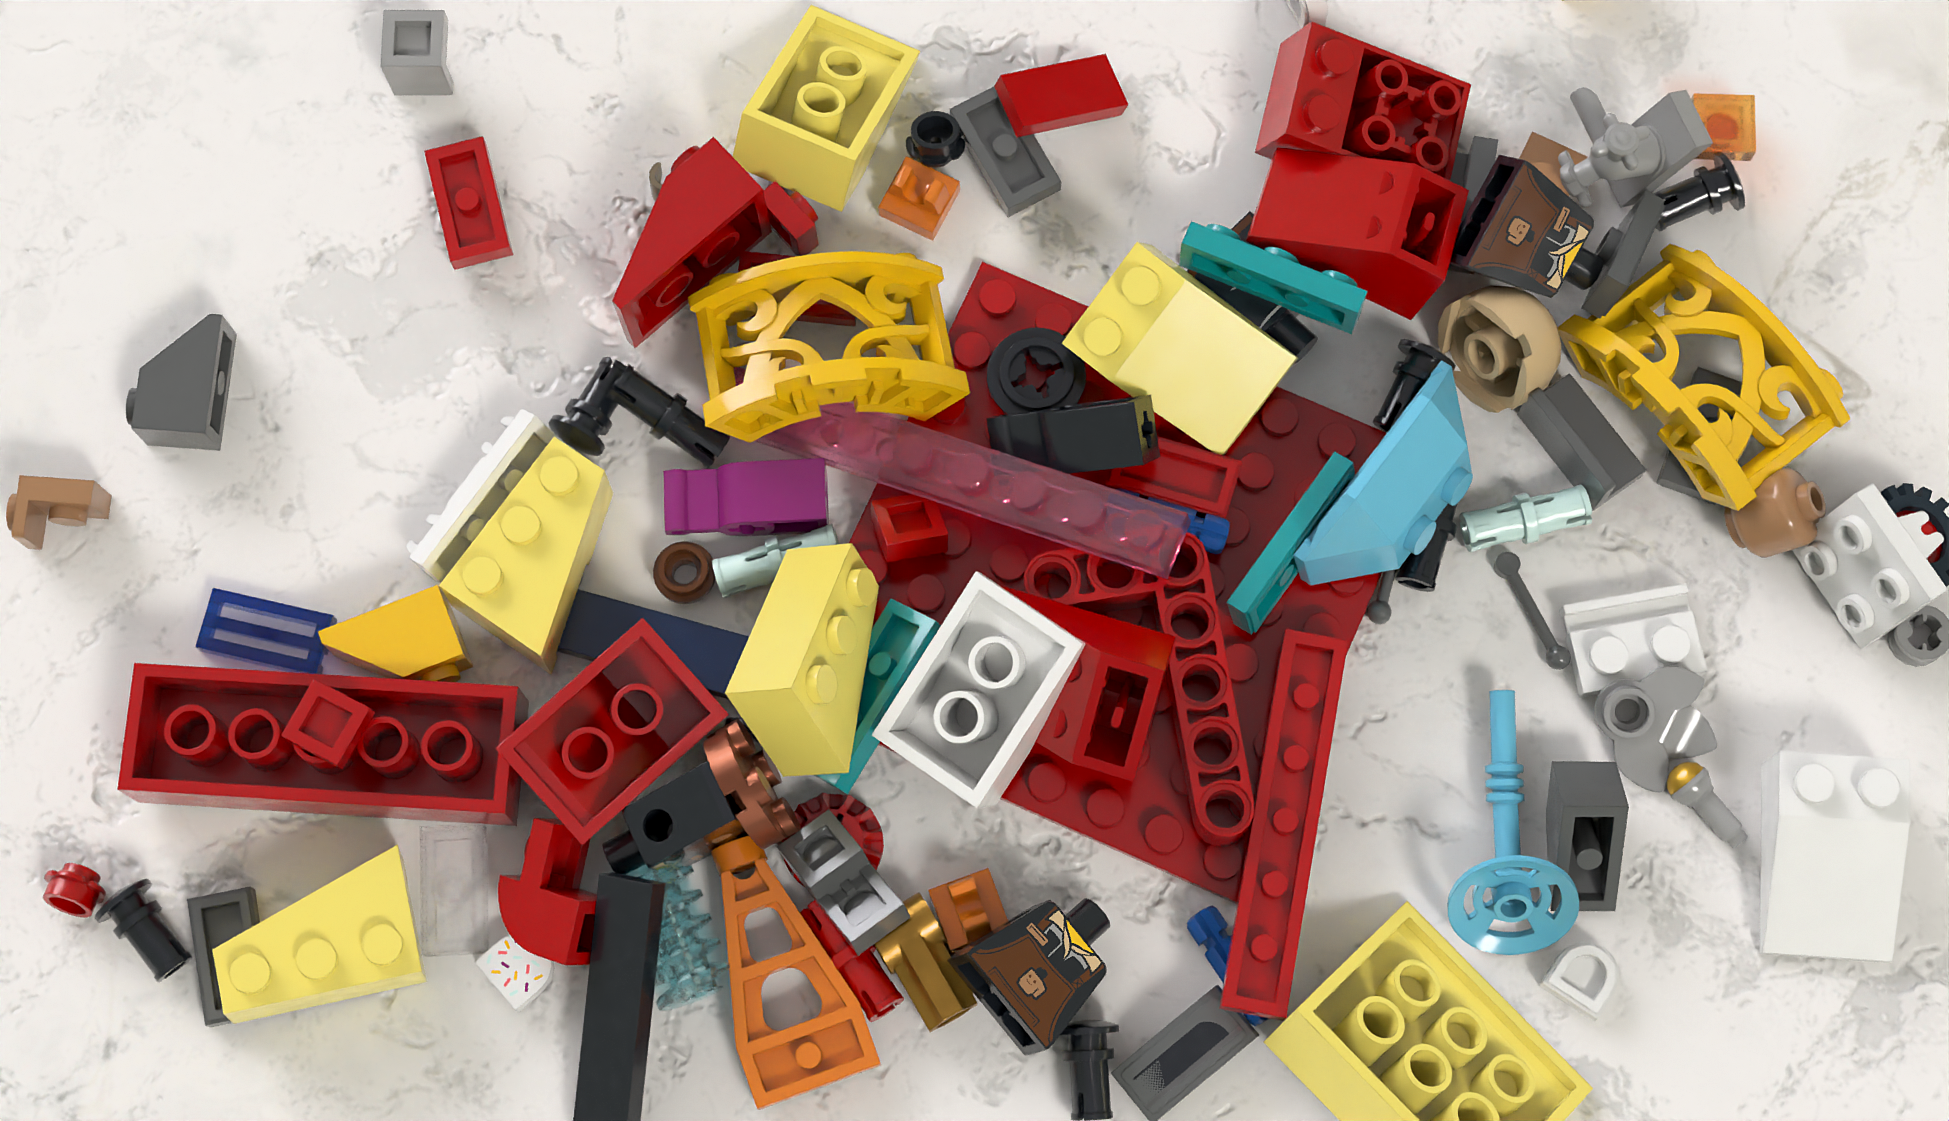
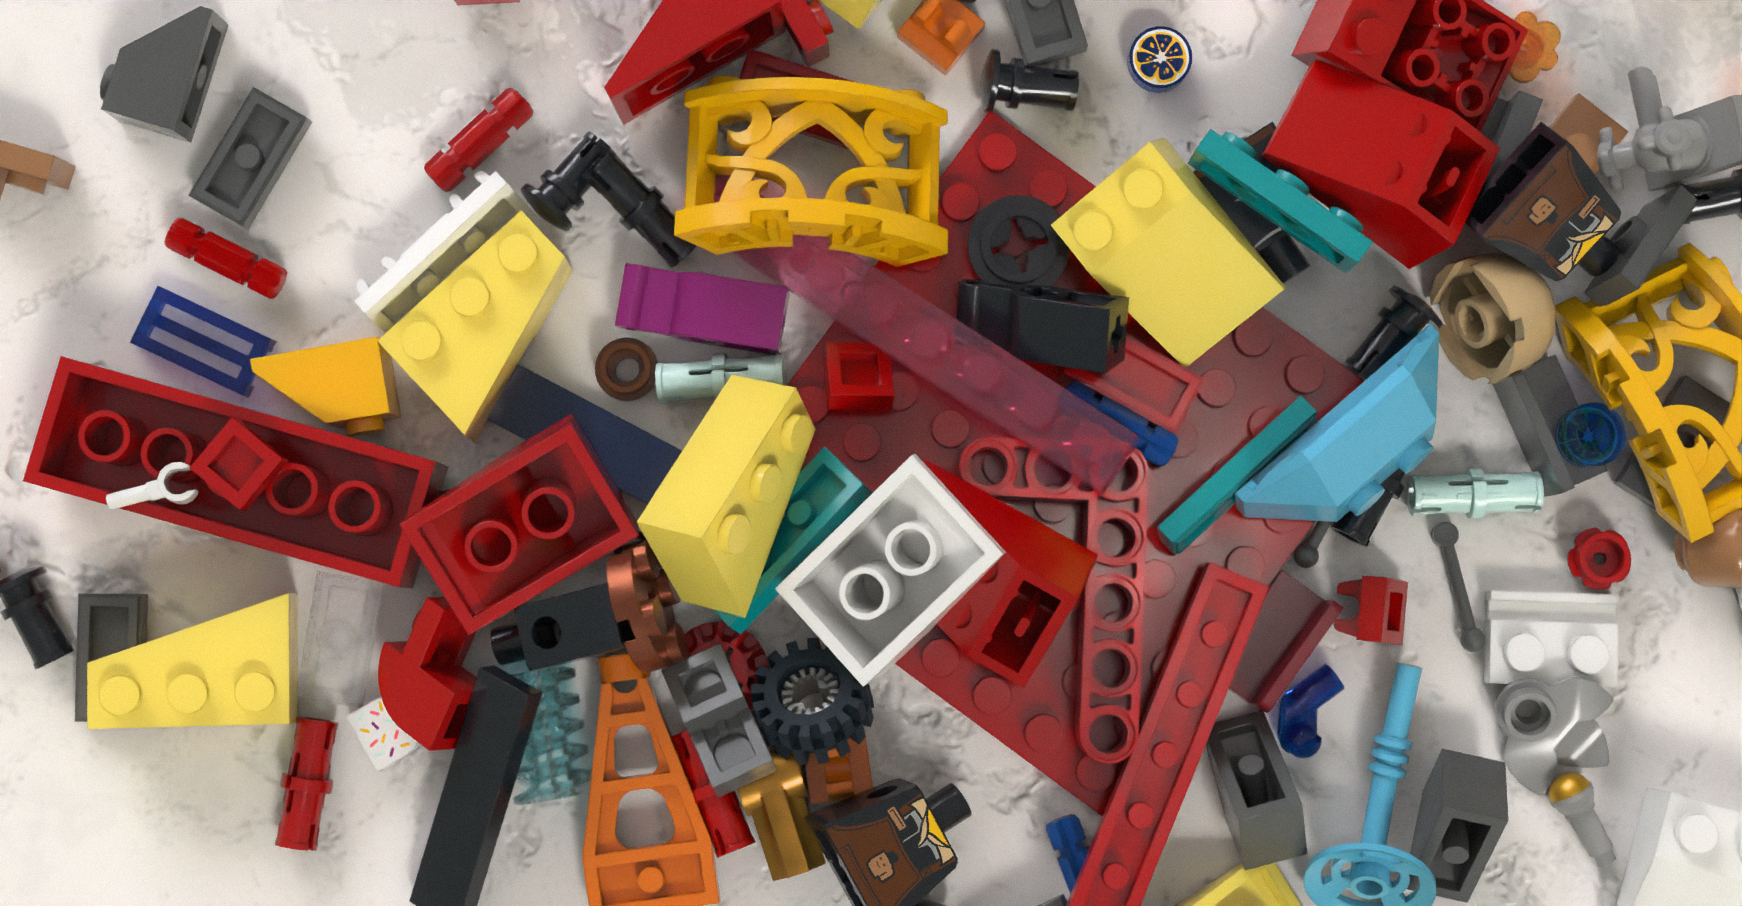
camera: 10 degrees right, 10 degrees up
none -> white hand [106,462,199,510]
none -> red axle [164,218,288,299]
none -> dark grey plate [188,87,312,230]
none -> red pin [275,716,339,851]
none -> red axle [424,88,534,192]
none -> black bush [751,638,874,764]
none -> black pin [980,49,1079,113]
none -> clear blue tile [1127,26,1192,93]
none -> dark grey slope [1206,711,1307,870]
none -> dark red panel [1228,570,1344,713]
none -> clear blue arm [1276,664,1345,759]
none -> red tile [1334,575,1408,645]
none -> clear orange plant [1509,11,1561,83]
none -> tile [1556,402,1626,468]
none -> red plate [1567,528,1631,590]

